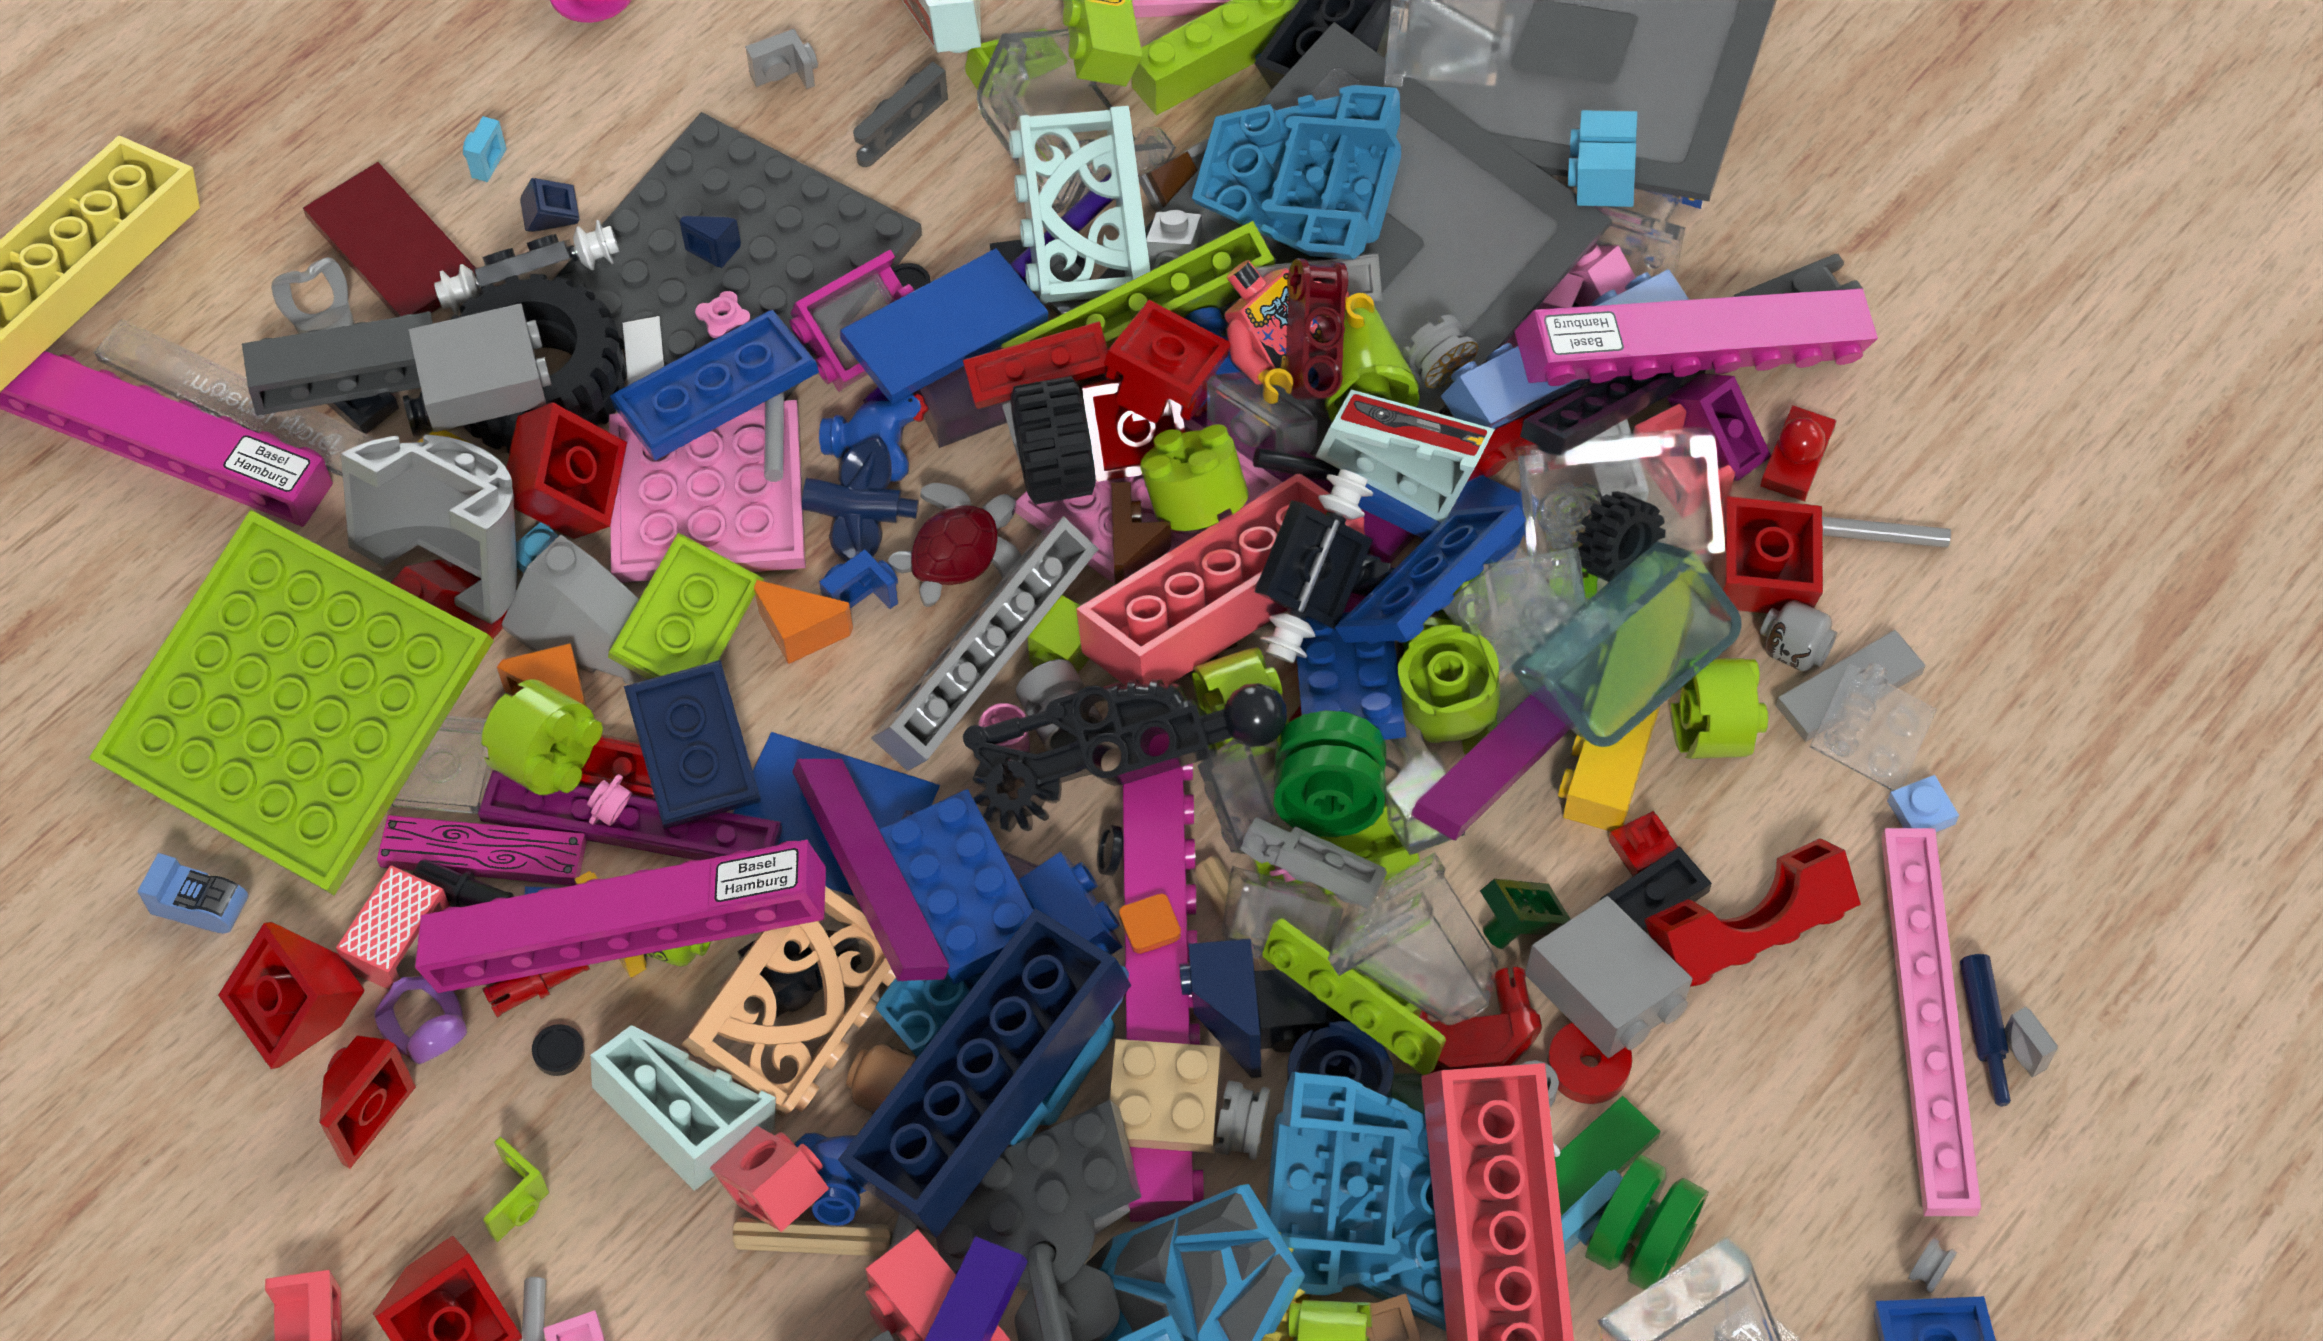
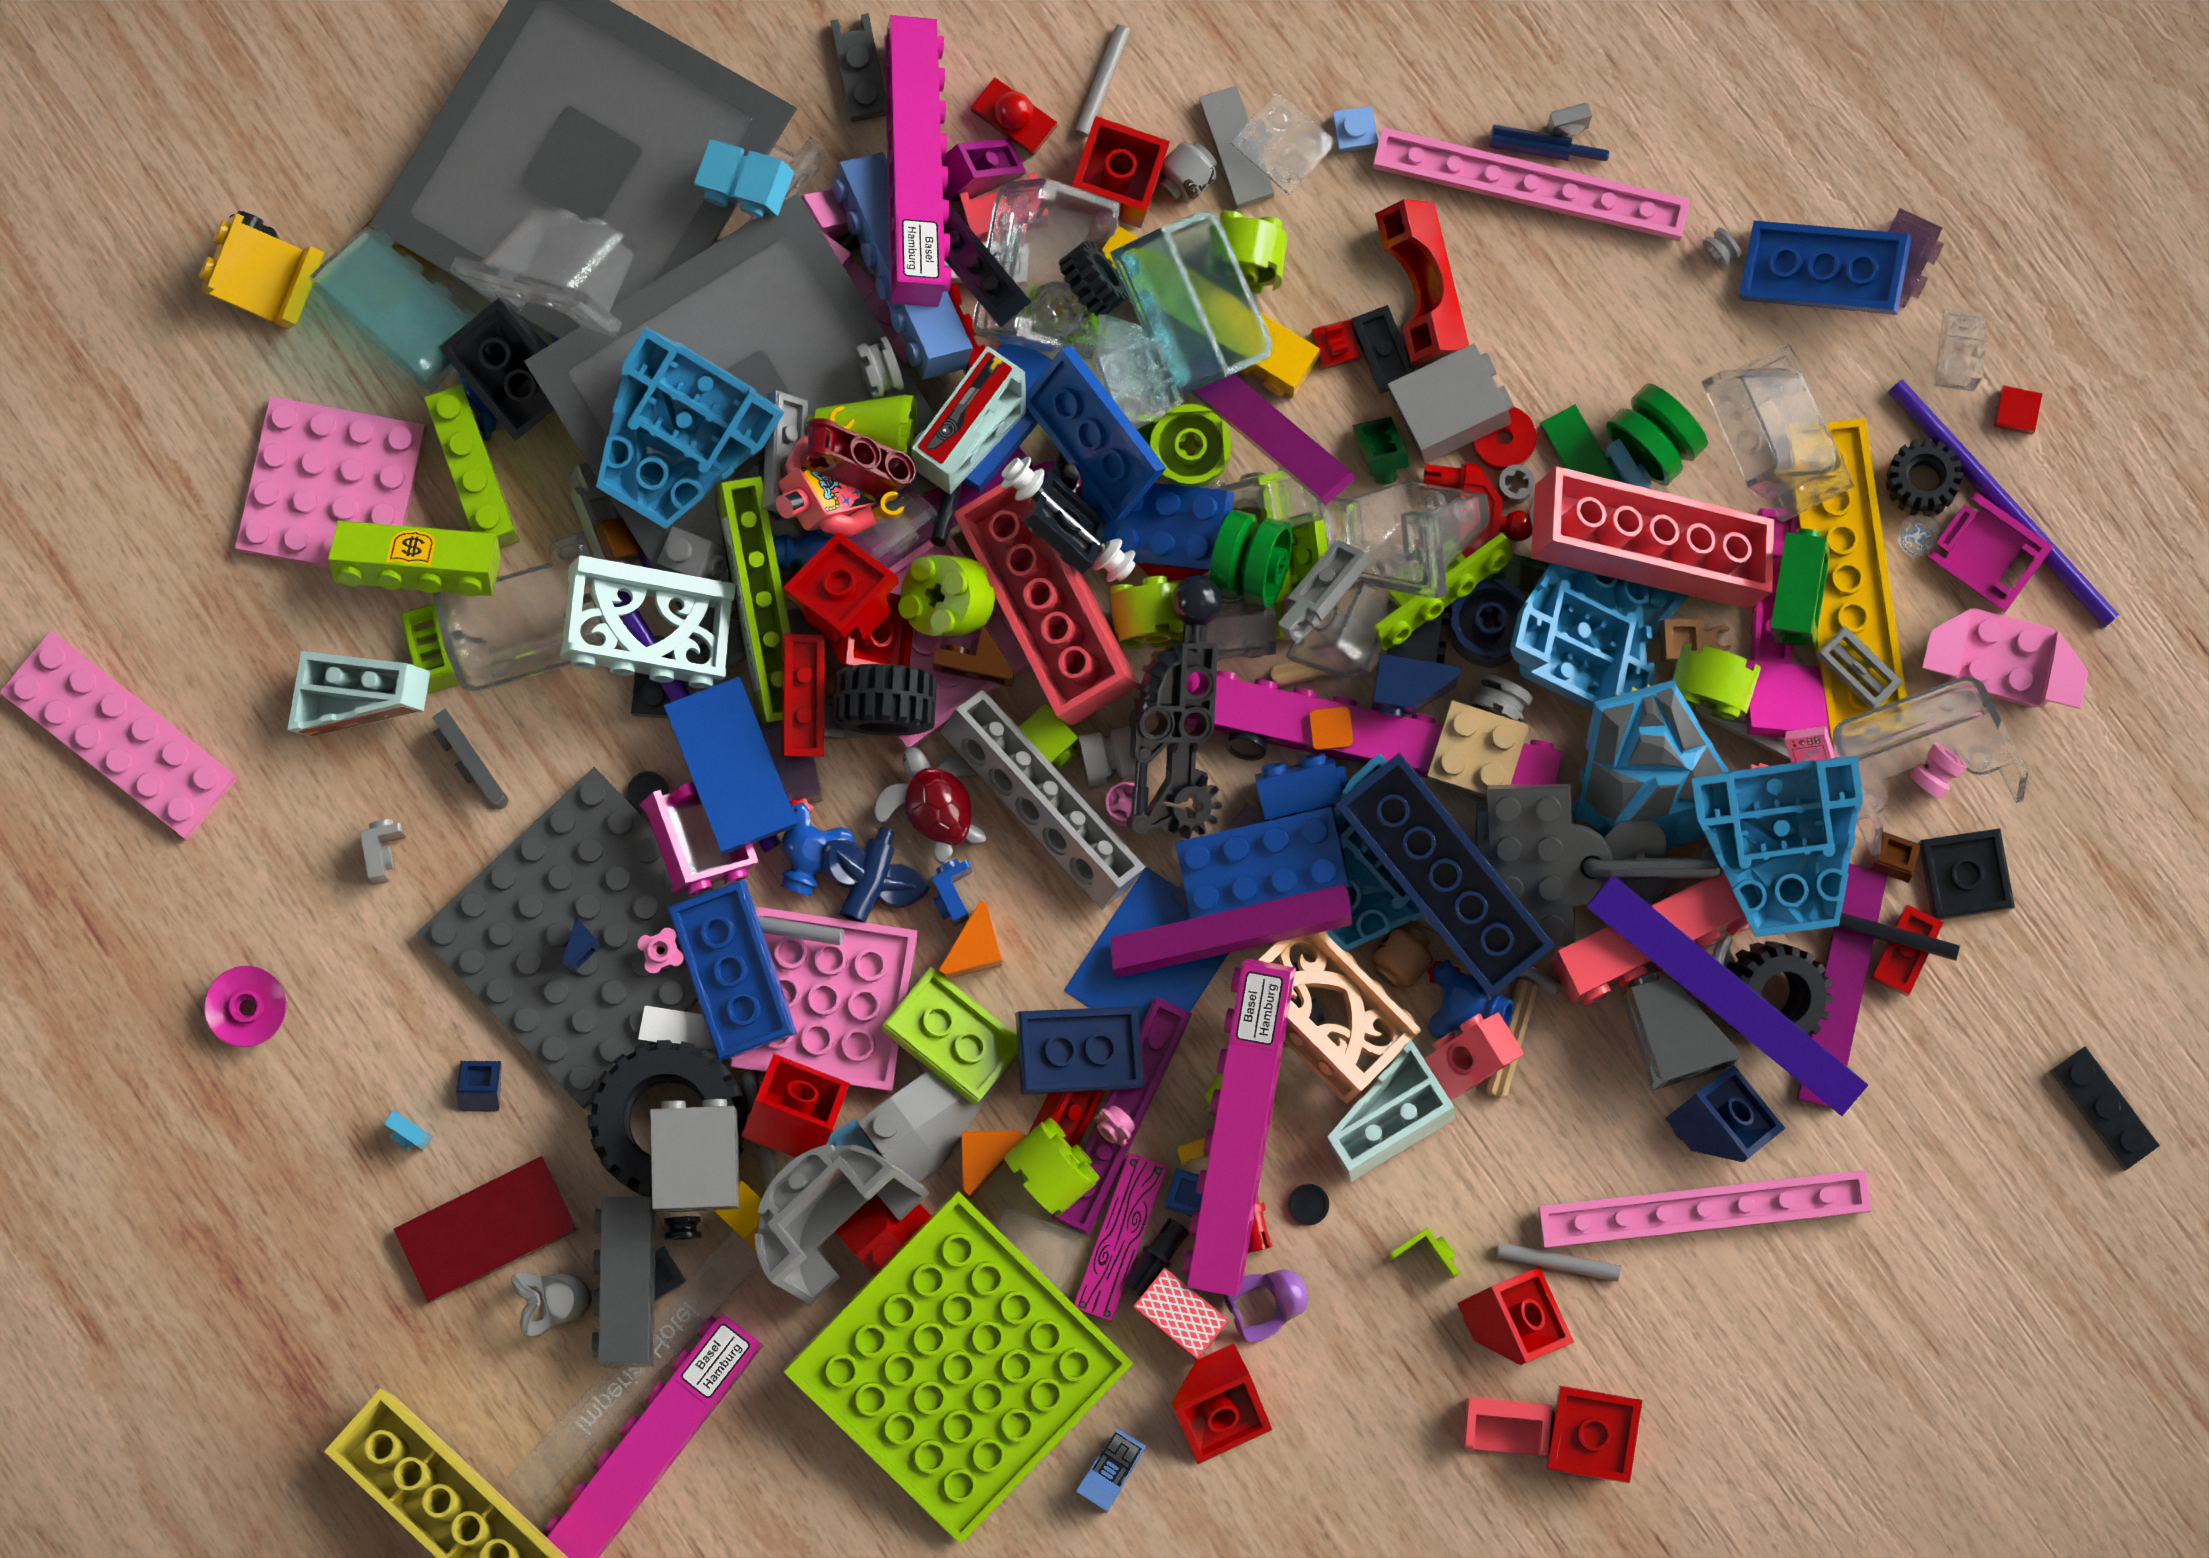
camera: 75 degrees left, 20 degrees up
red slope [319,1035,416,1169] -> none
plate [434,220,620,315] -> none

